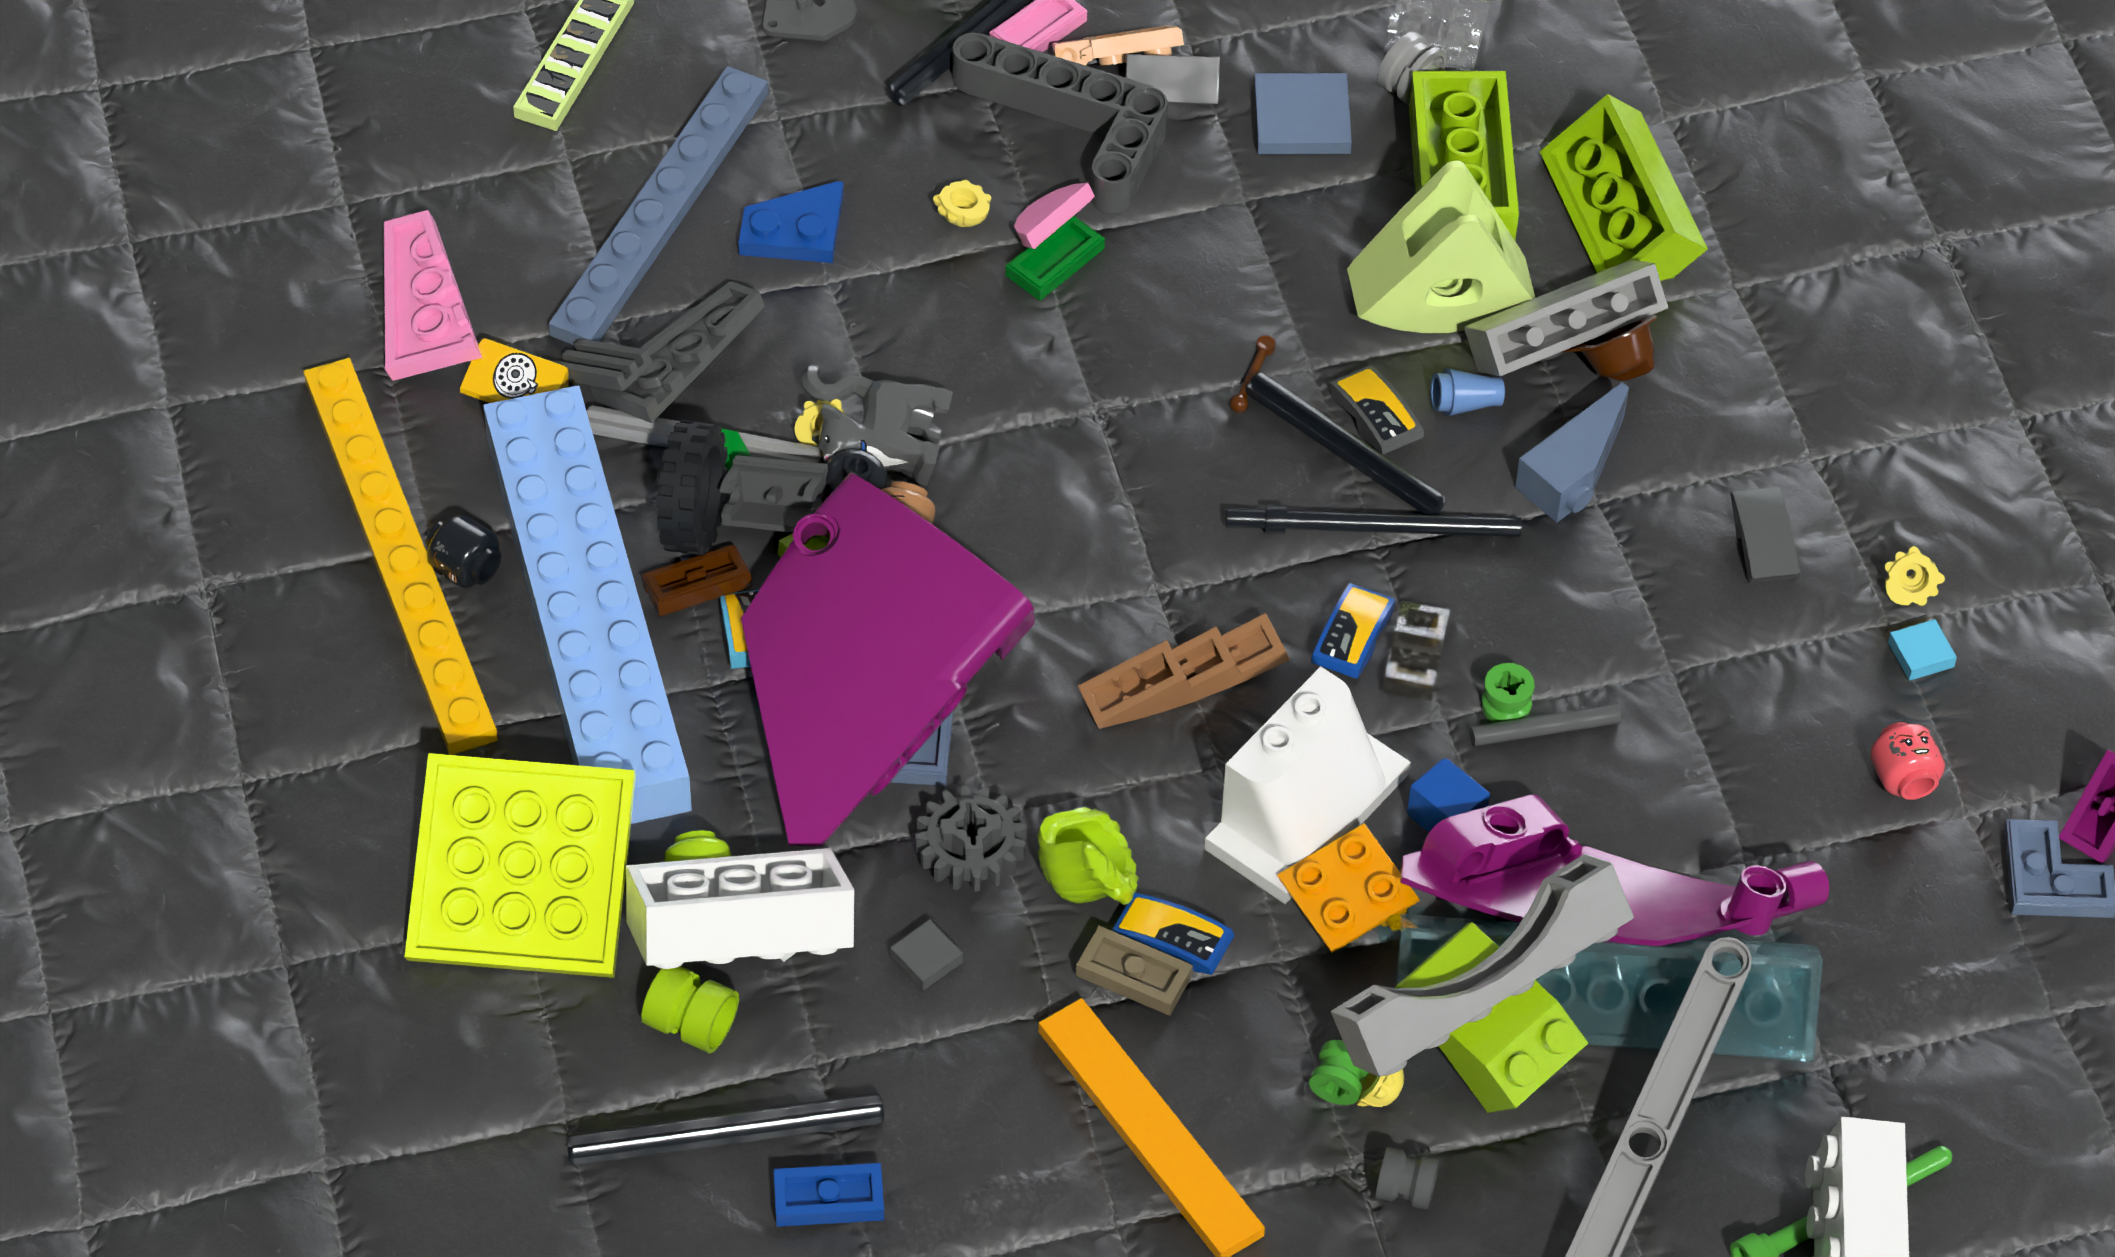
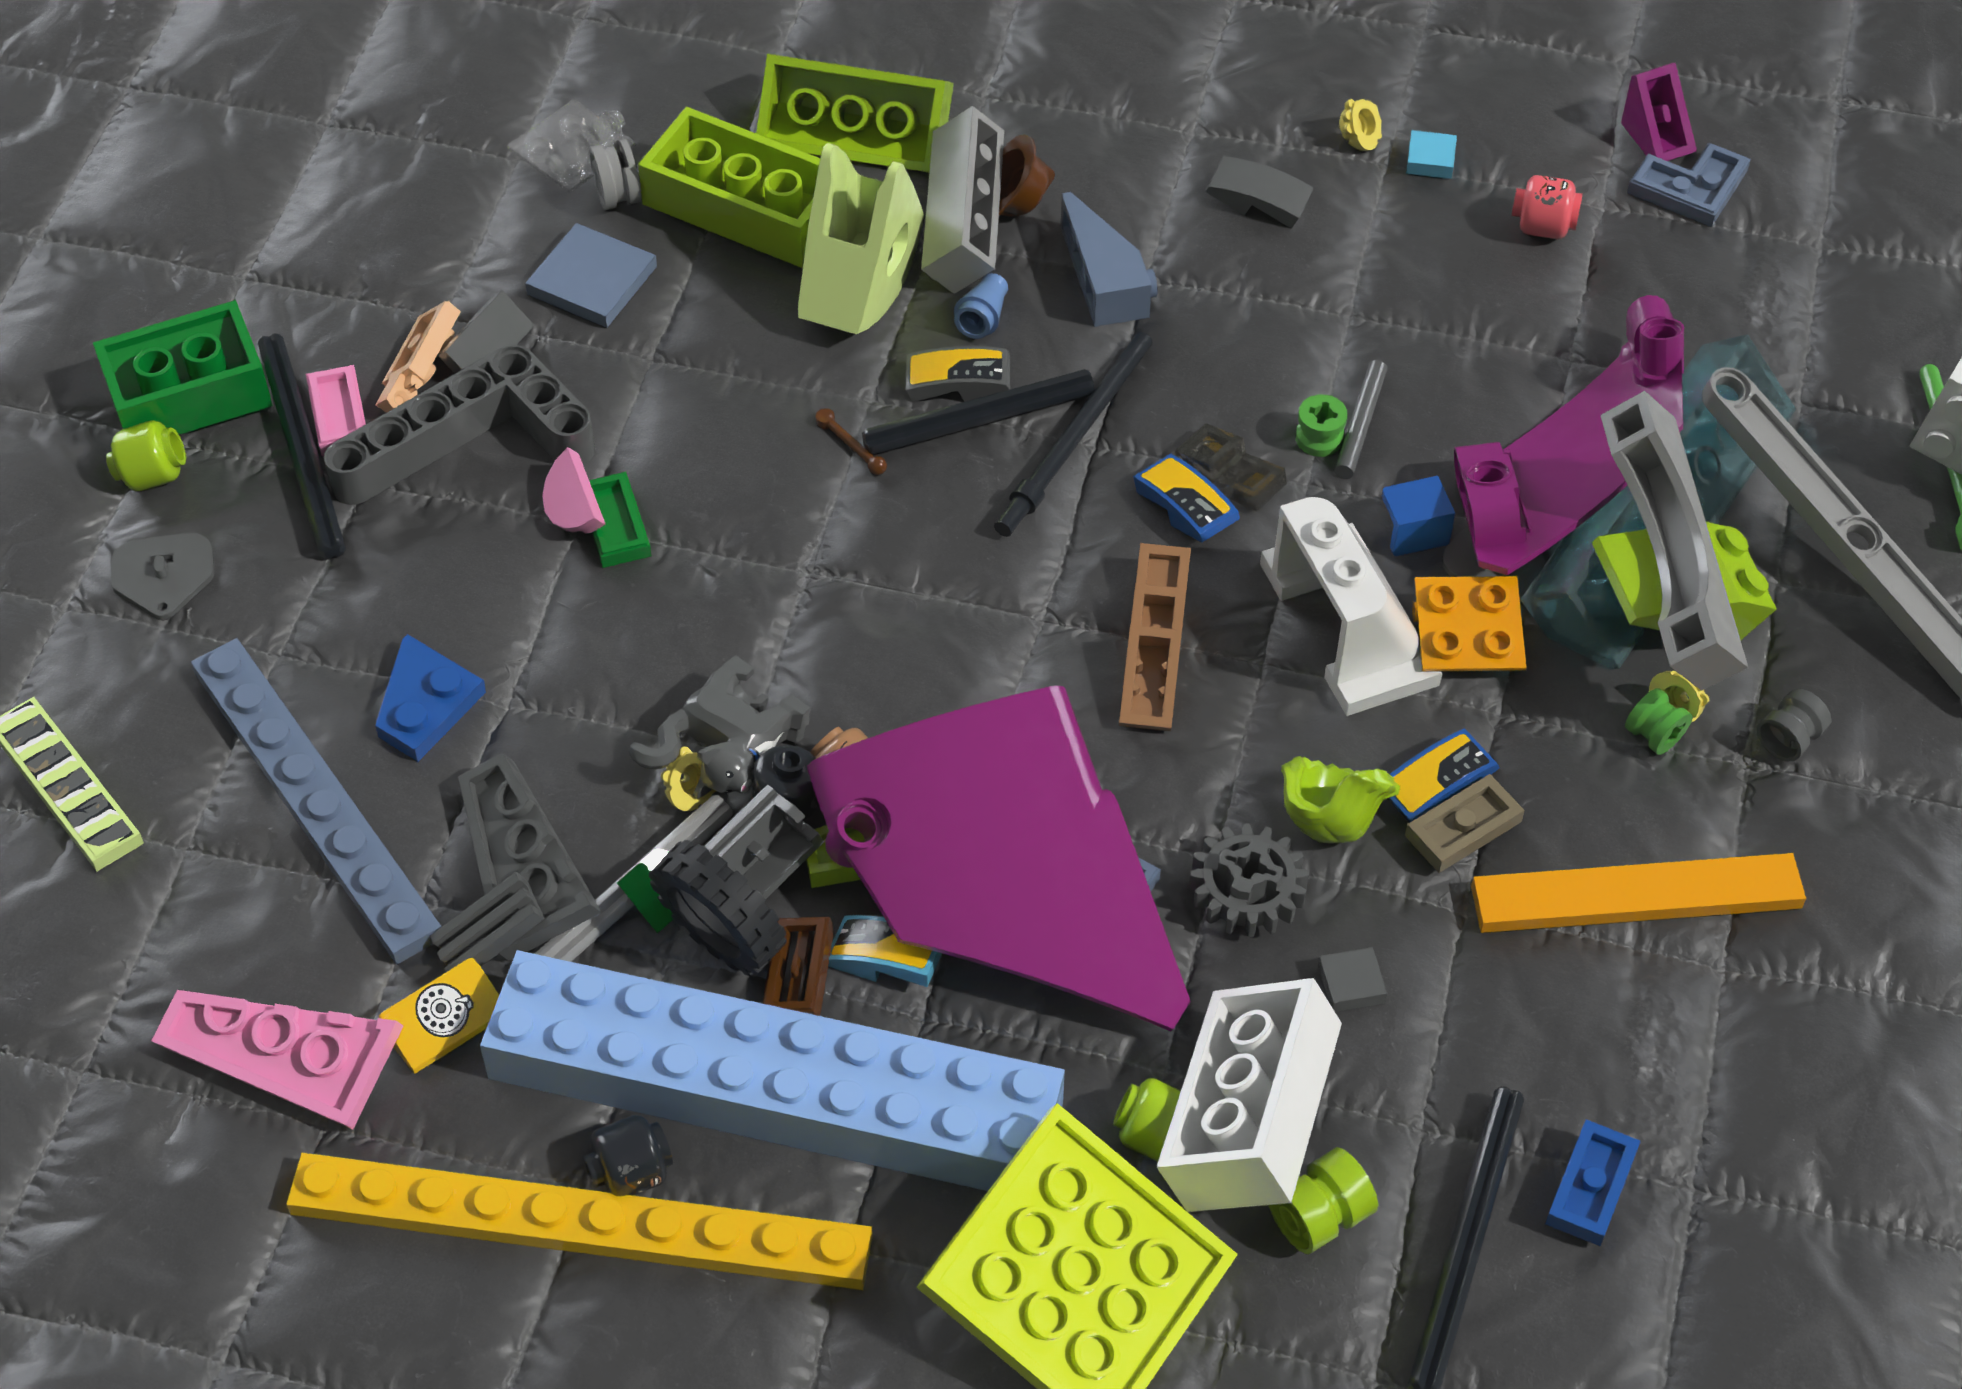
camera: 60 degrees left, 0 degrees up
light yellow animal [933,180,991,227] -> none

